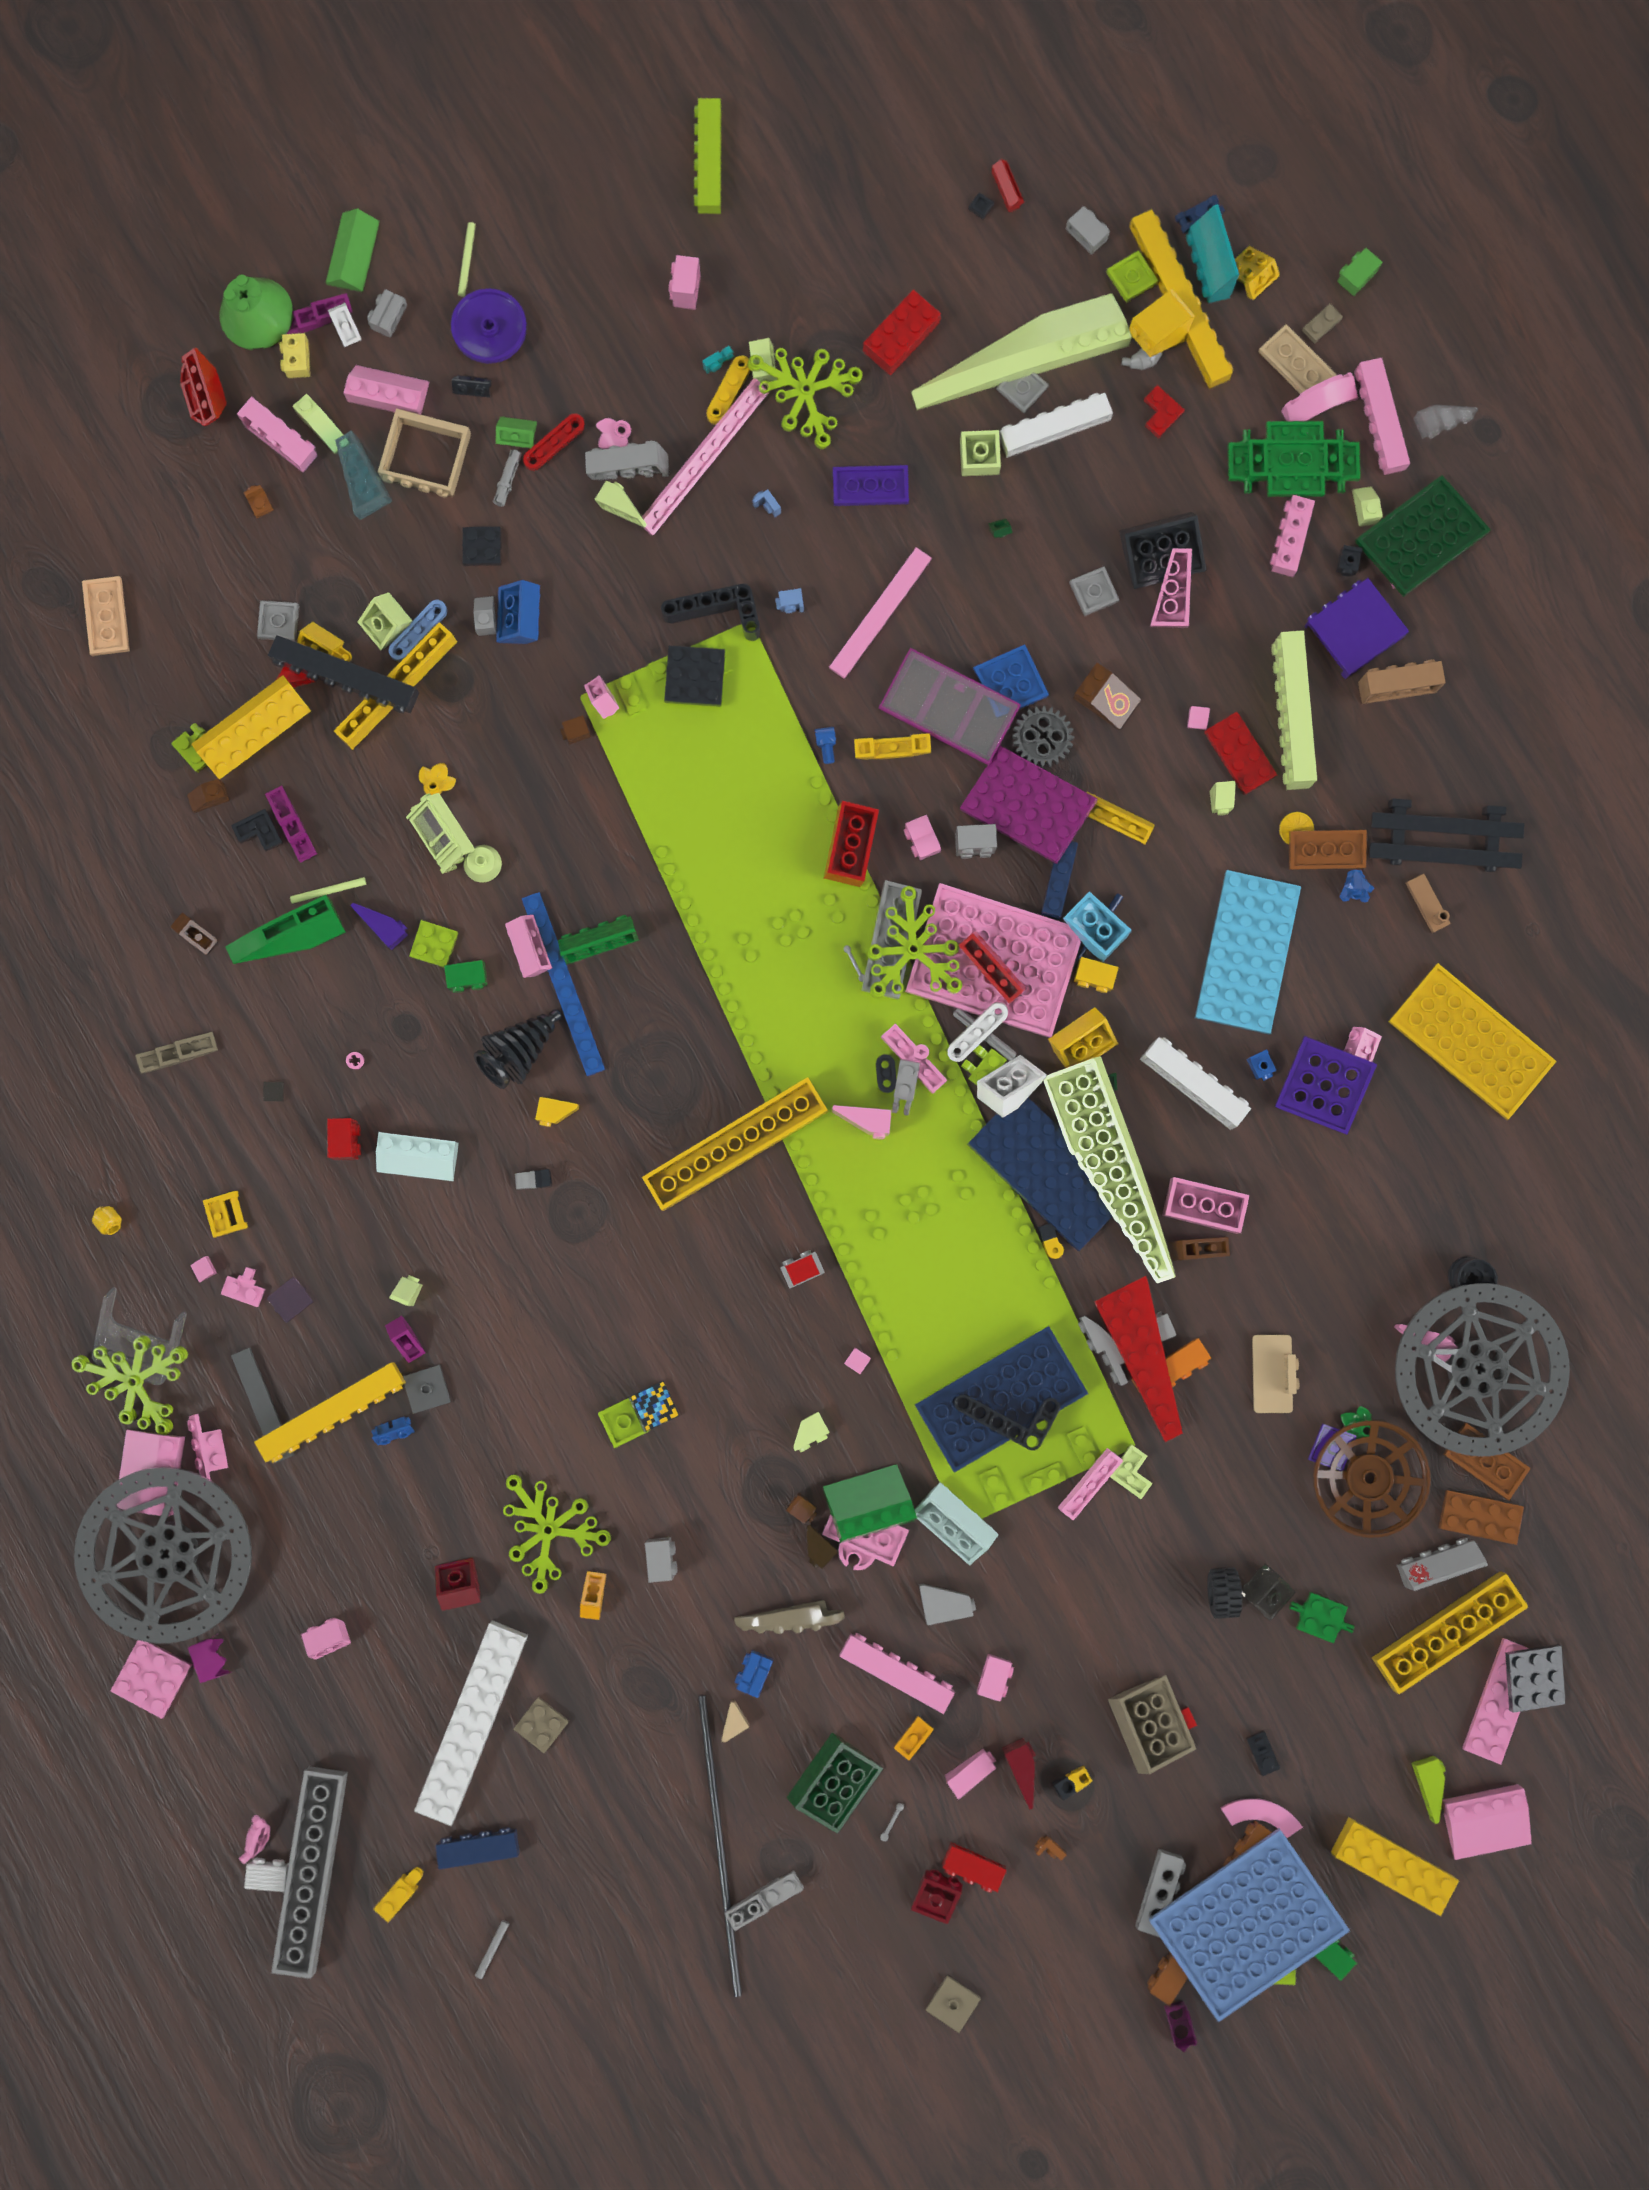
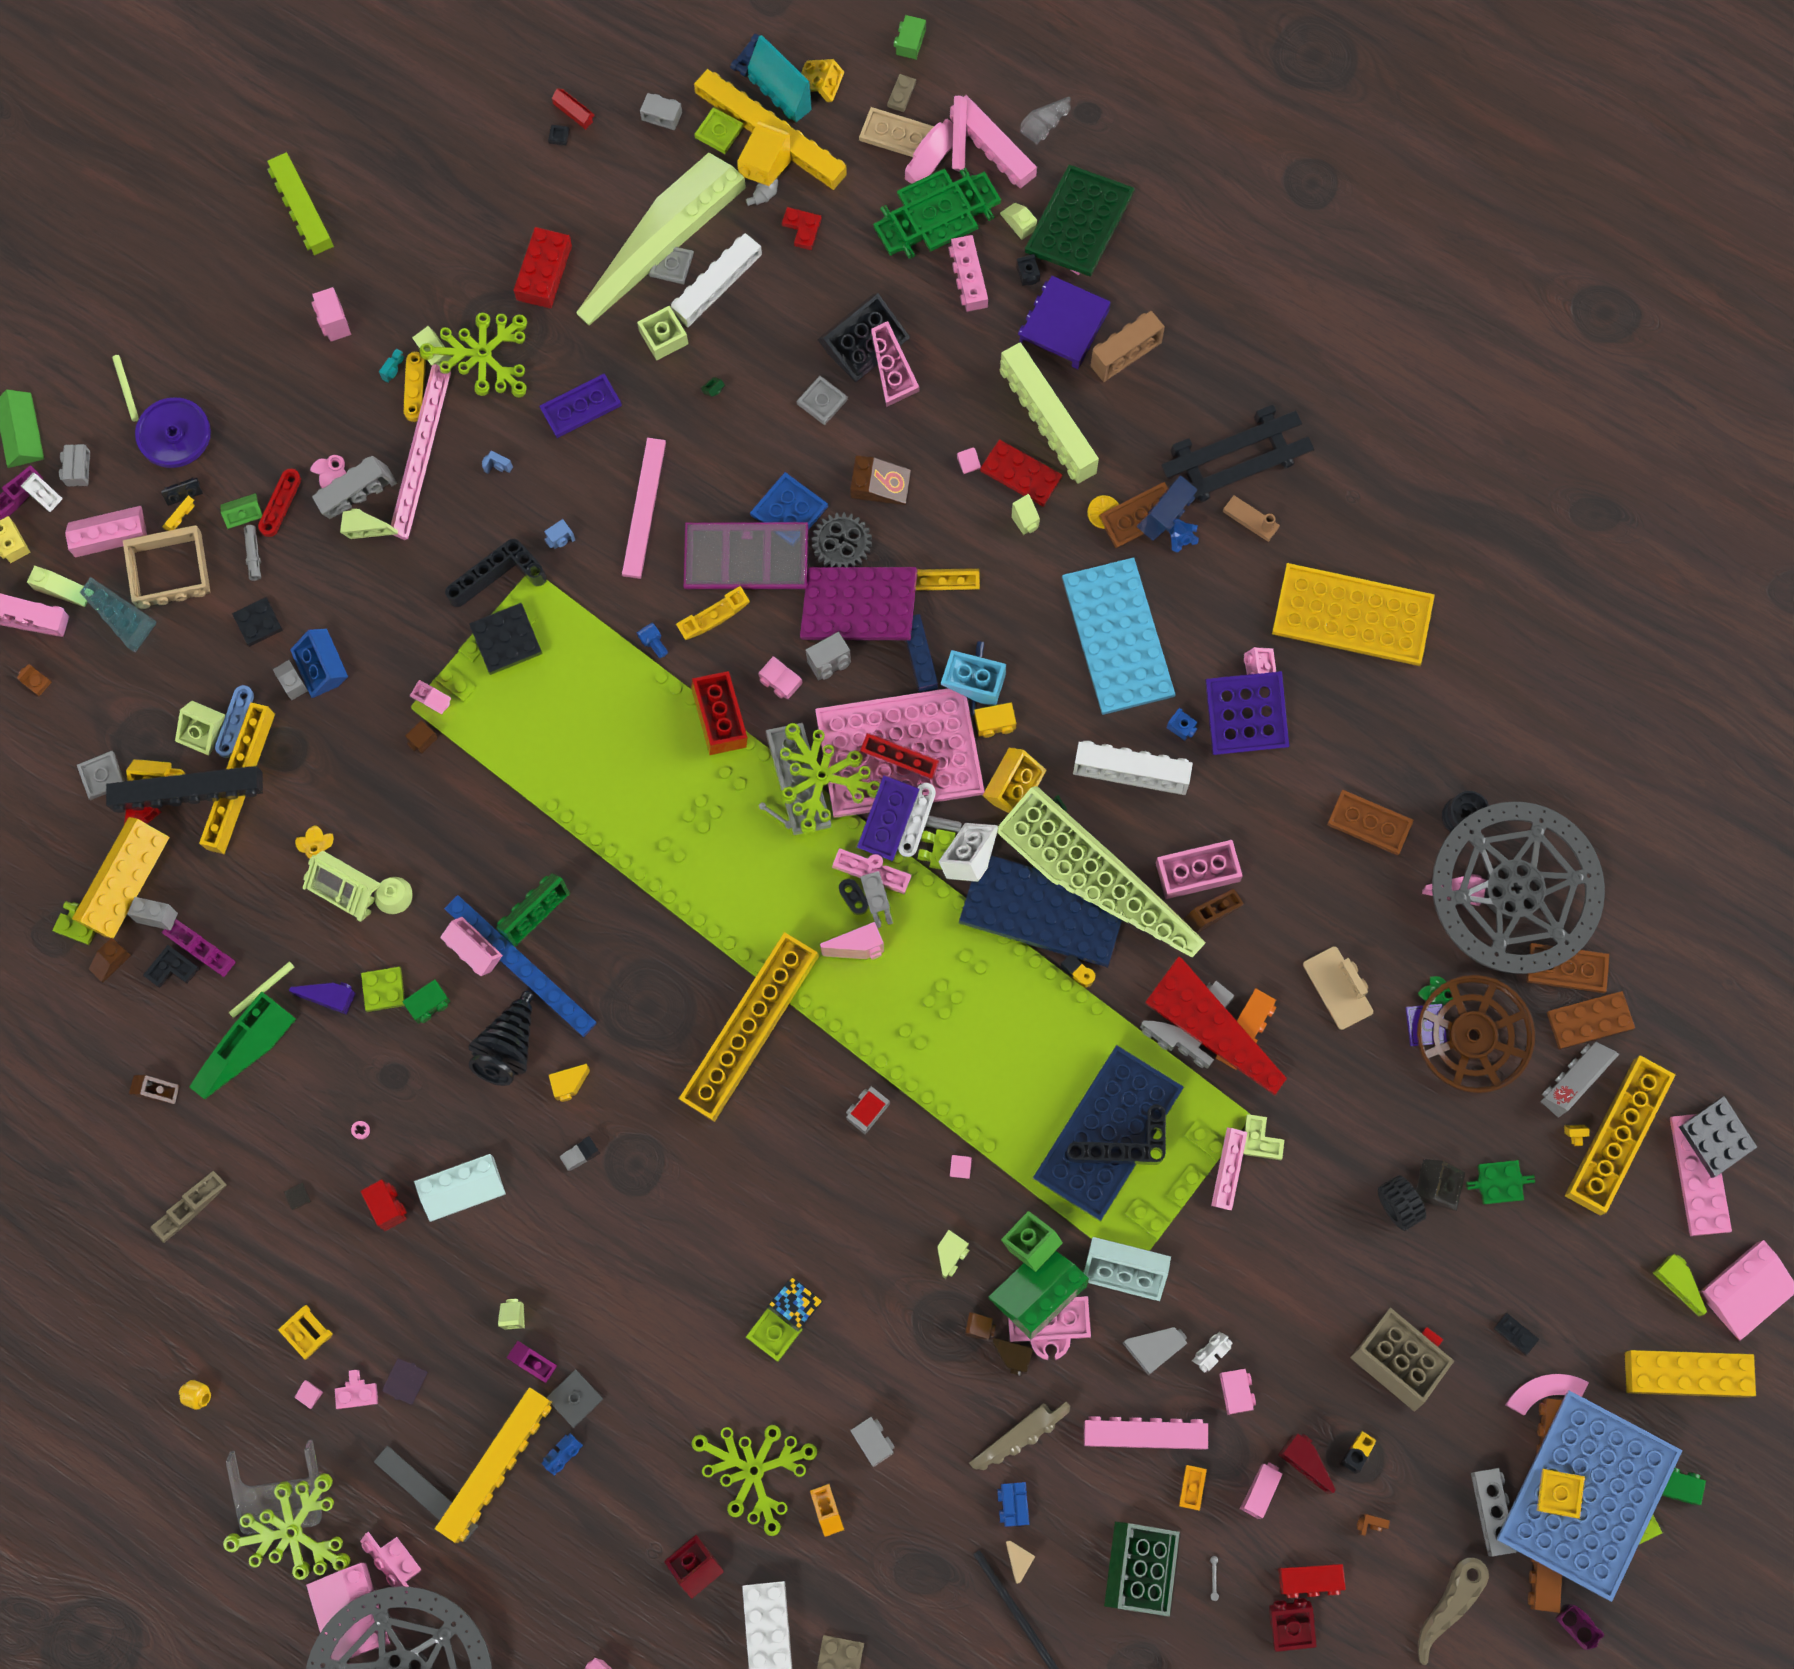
camera: 20 degrees left, 10 degrees down
none -> light grey brick [127,897,178,930]
none -> yellow plate [162,495,195,531]
none -> dark purple plate [857,775,920,861]
none -> bright pink tile [952,96,967,172]
none -> bright green brick [1001,1211,1063,1272]
none -> dark blue wedge [1136,475,1197,541]
none -> white hinge [1192,1332,1233,1373]
none -> dark orange plate [1327,790,1414,855]
none -> dark tan animal [1418,1558,1489,1665]
none -> yellow tile [1536,1469,1585,1519]
none -> yellow tile [1564,1125,1589,1146]

